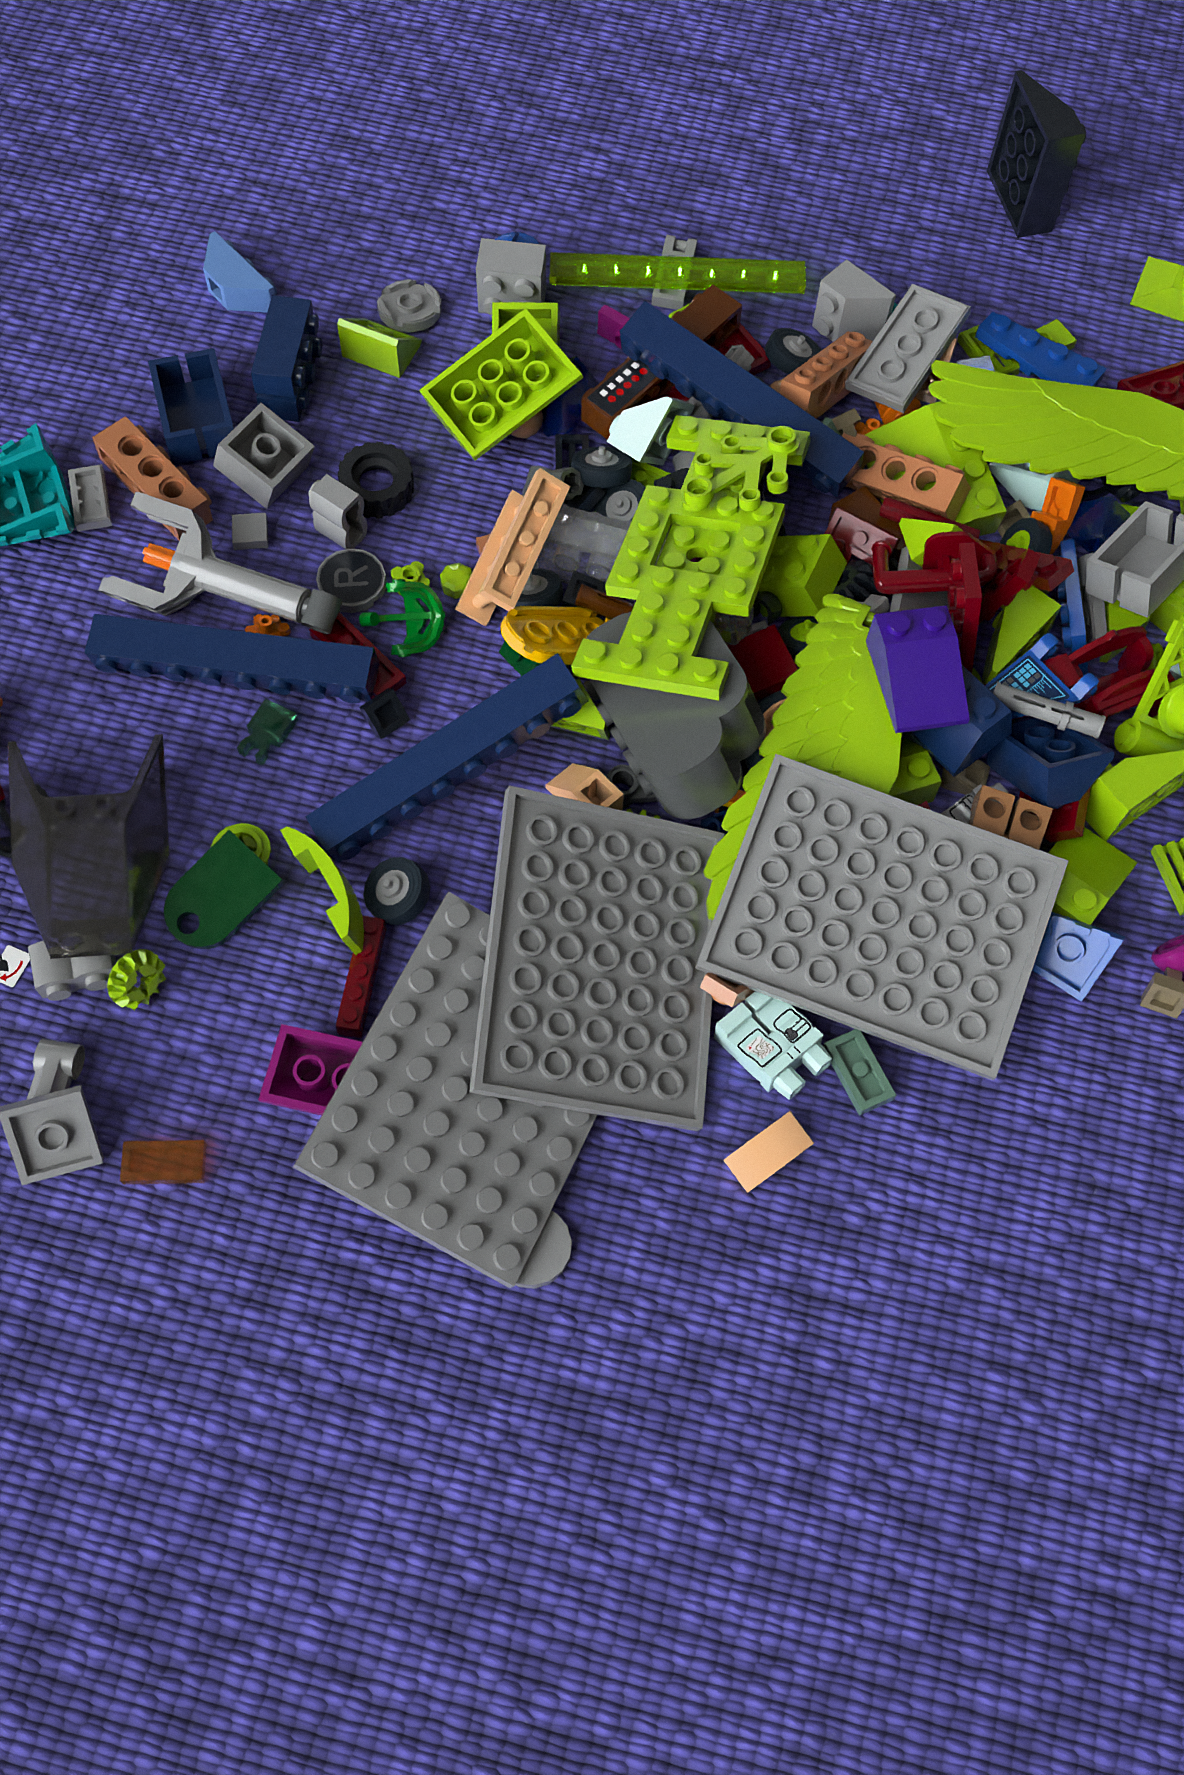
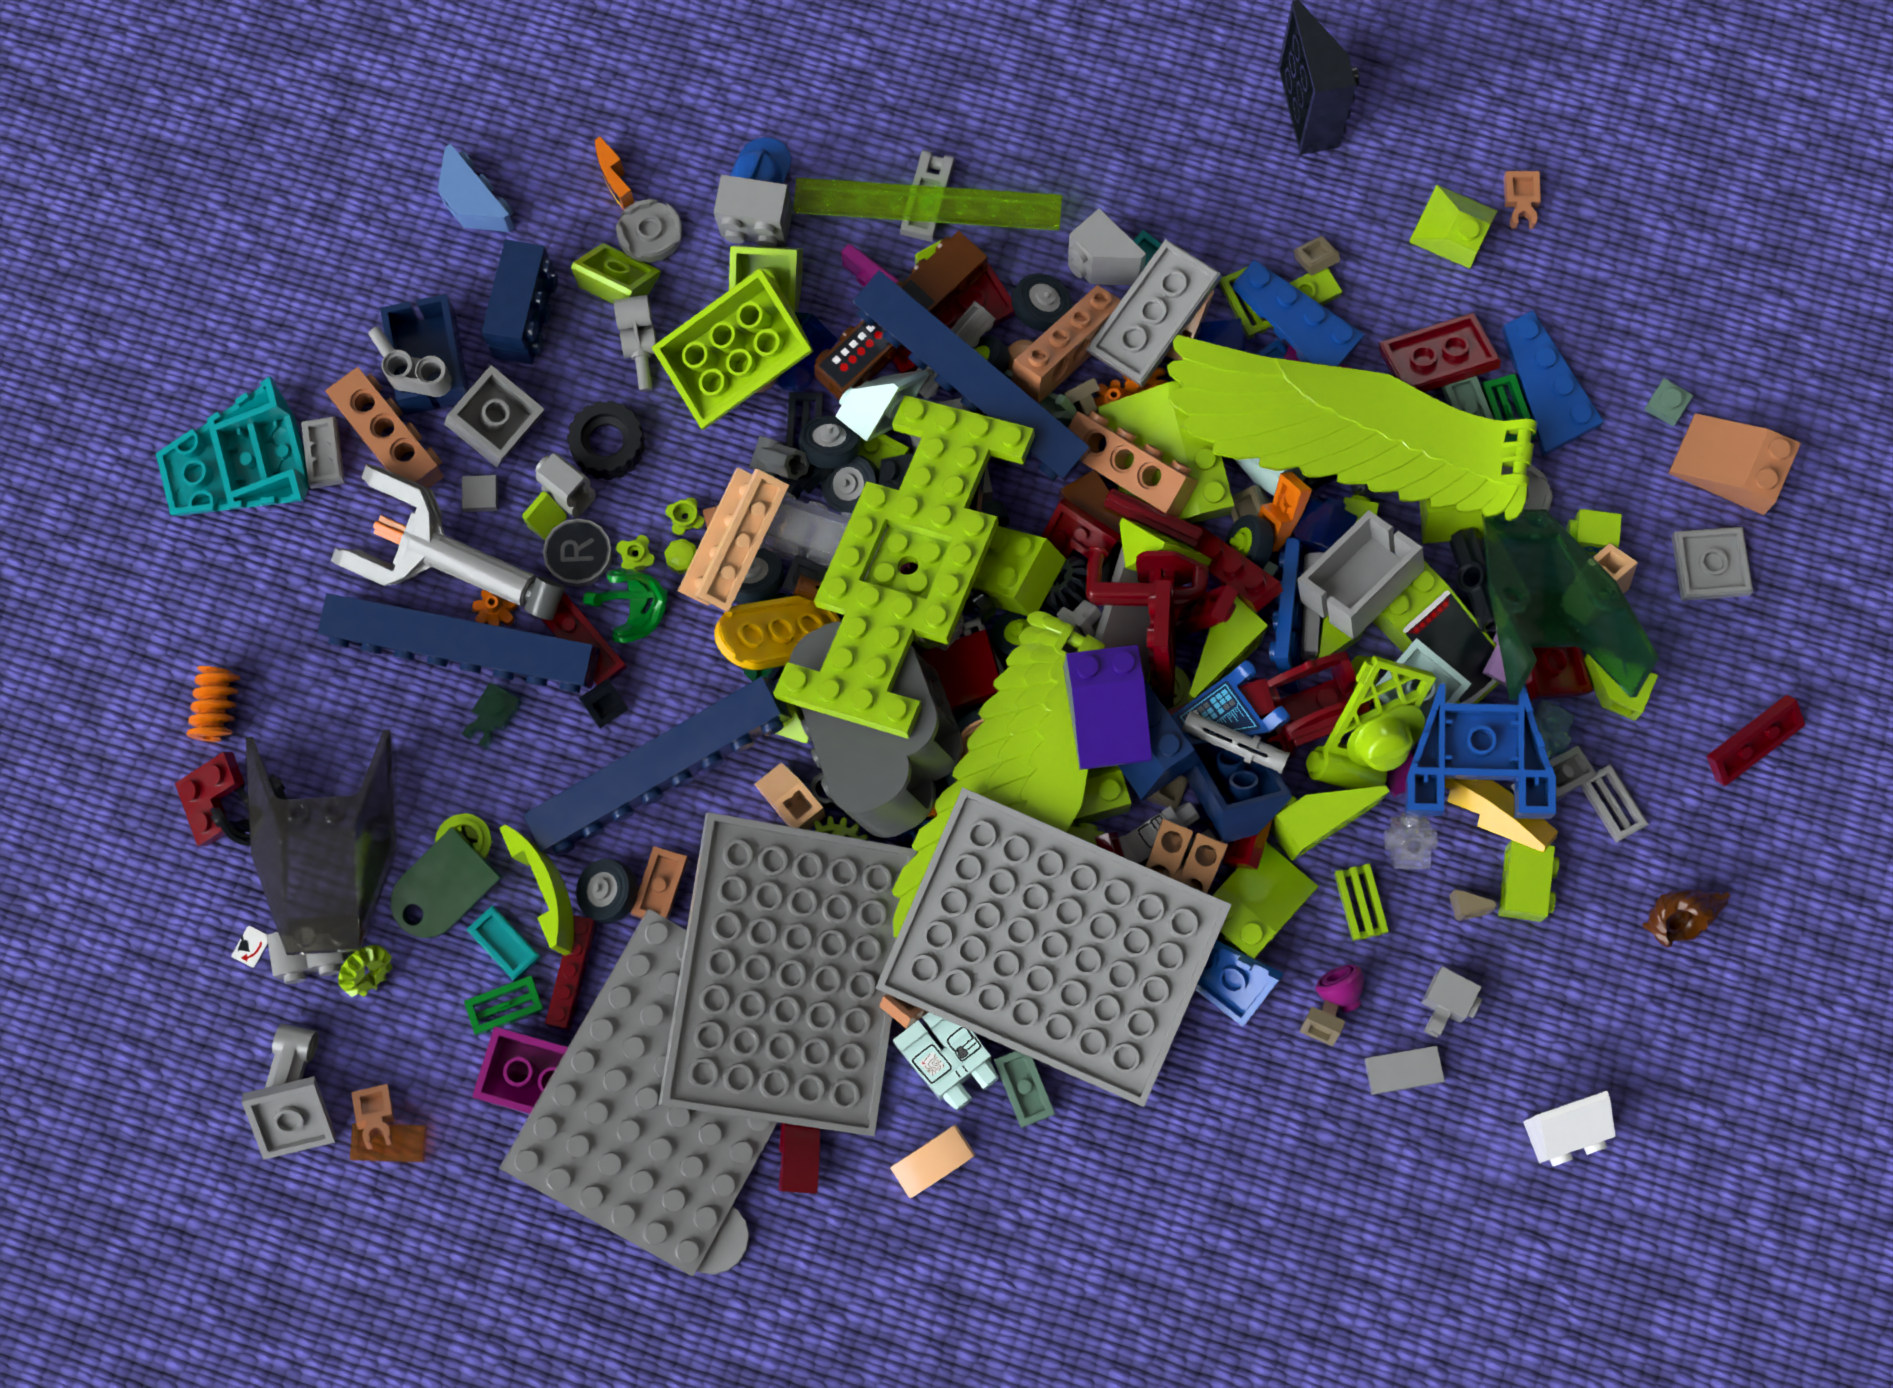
camera: 10 degrees right, 10 degrees up
lime plant [683,426,800,511] -> none
none -> nougat plate [351,1084,395,1150]
none -> light grey beam [368,326,452,397]
none -> green tile [464,976,545,1036]
none -> teal tile [466,905,542,982]
none -> lime slope [522,491,567,540]
none -> orange slope [595,136,635,210]
none -> light grey beam [614,295,657,392]
none -> nougat plate [631,846,689,919]
none -> lime plate [665,497,704,535]
none -> dark red slope [778,1123,820,1194]
none -> dark tan tile [1293,236,1340,276]

